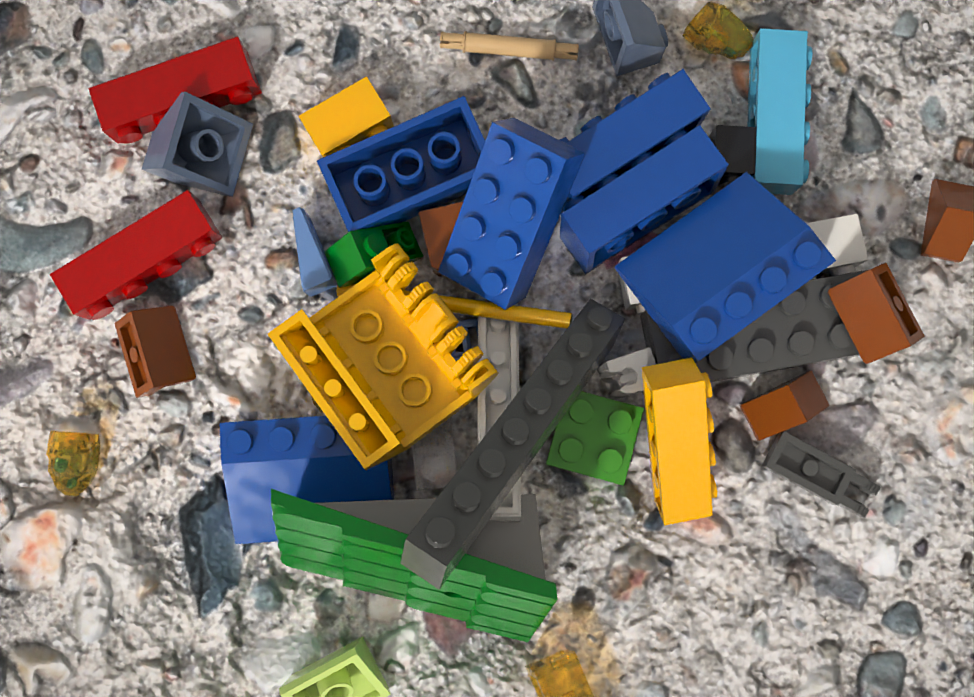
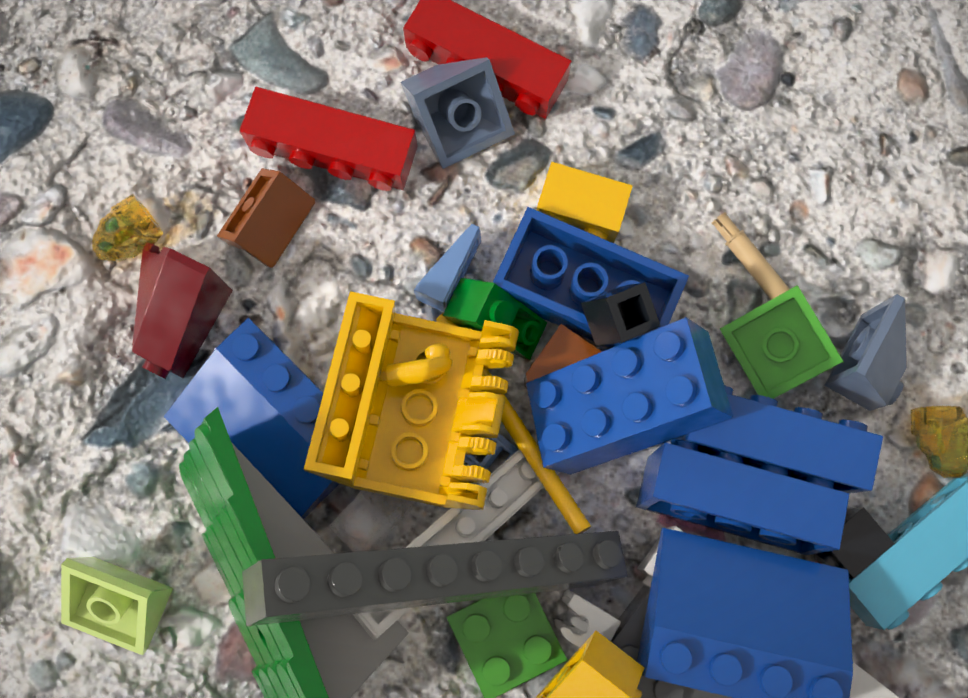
camera: 45 degrees right, 5 degrees down
none -> dark red slope [132,243,233,379]
none -> yellow arm [386,344,452,387]
none -> black brick [581,282,661,345]
none -> bright green plate [720,285,844,399]

